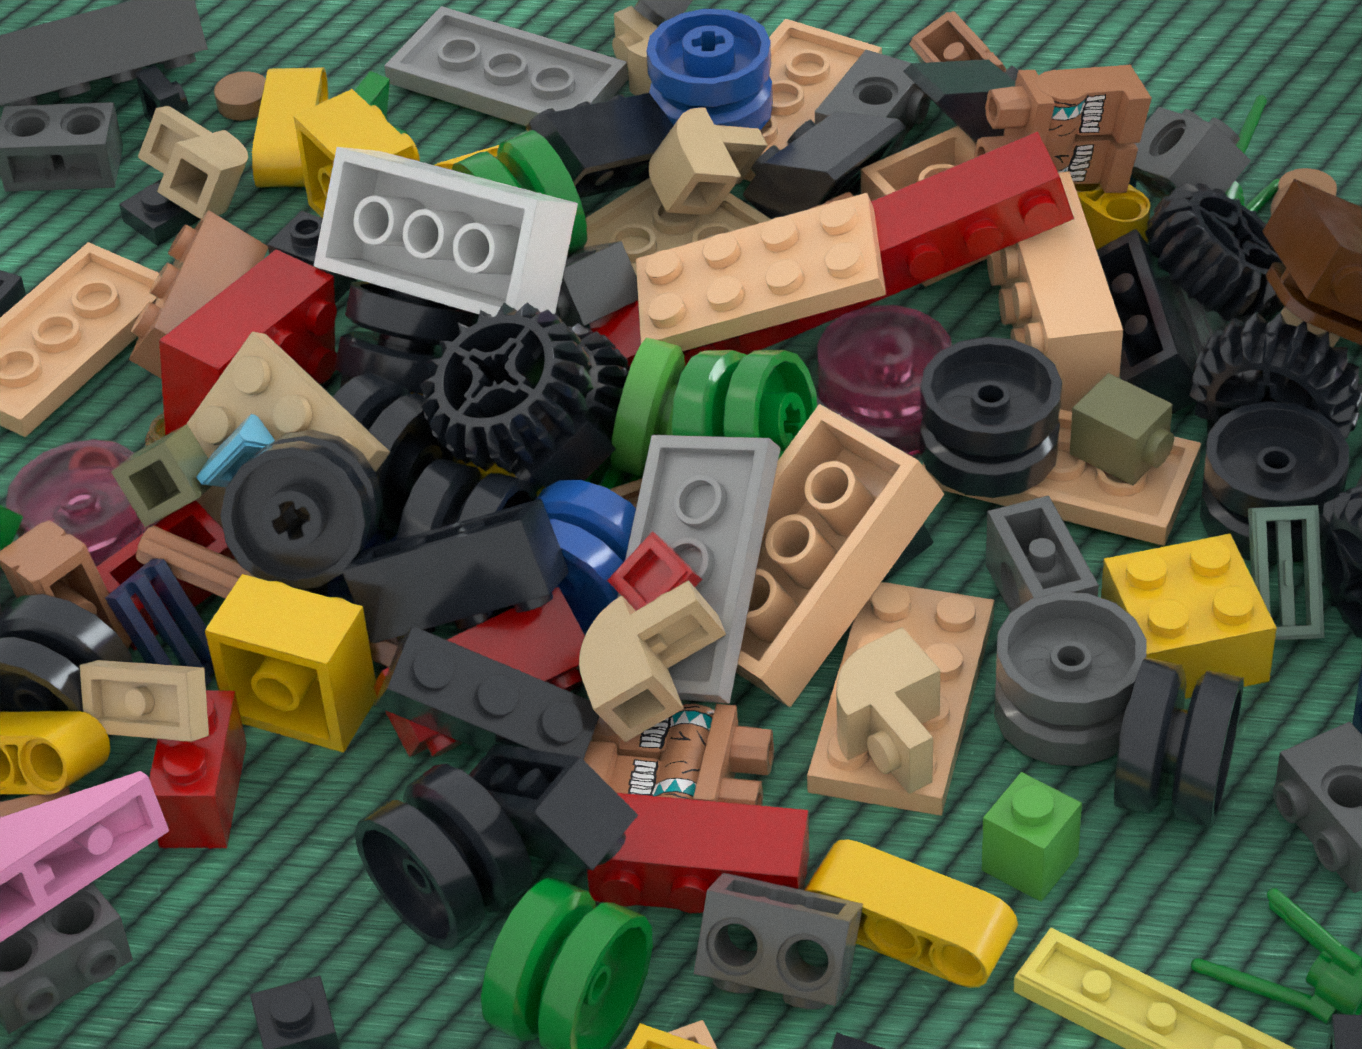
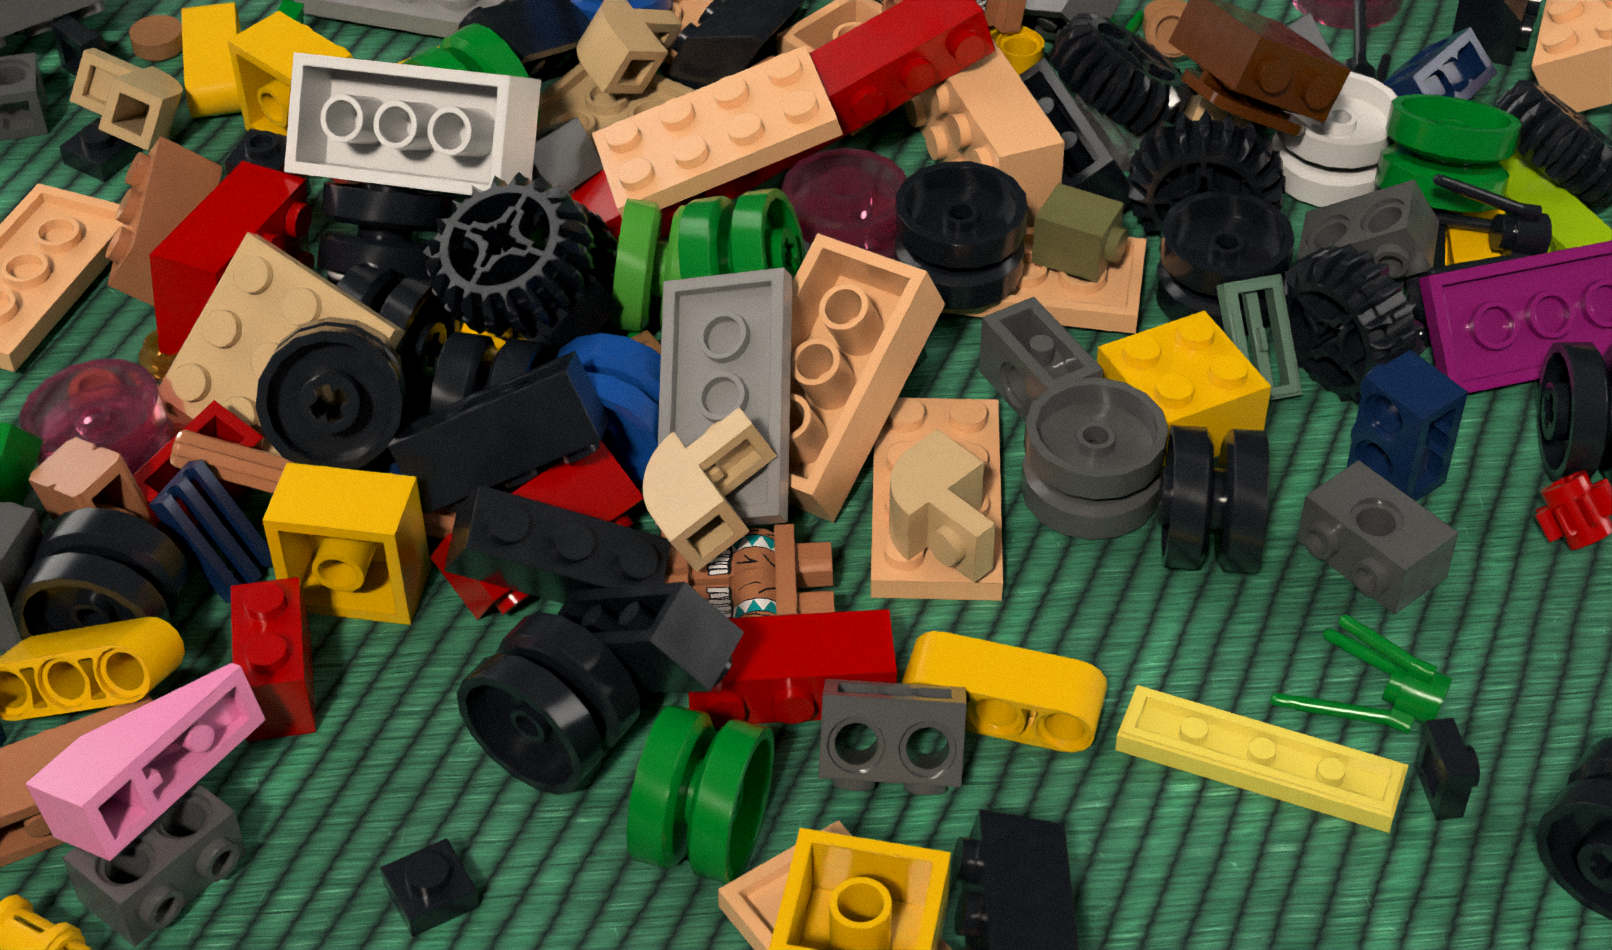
camera: 15 degrees left, 0 degrees up
tan plate [80,660,209,742] -> none
olive brick [111,424,212,527] -> none
medium azure slope [196,414,275,488] -> none
red tile [607,531,703,611] -> none
bright green brick [981,772,1082,902] -> none

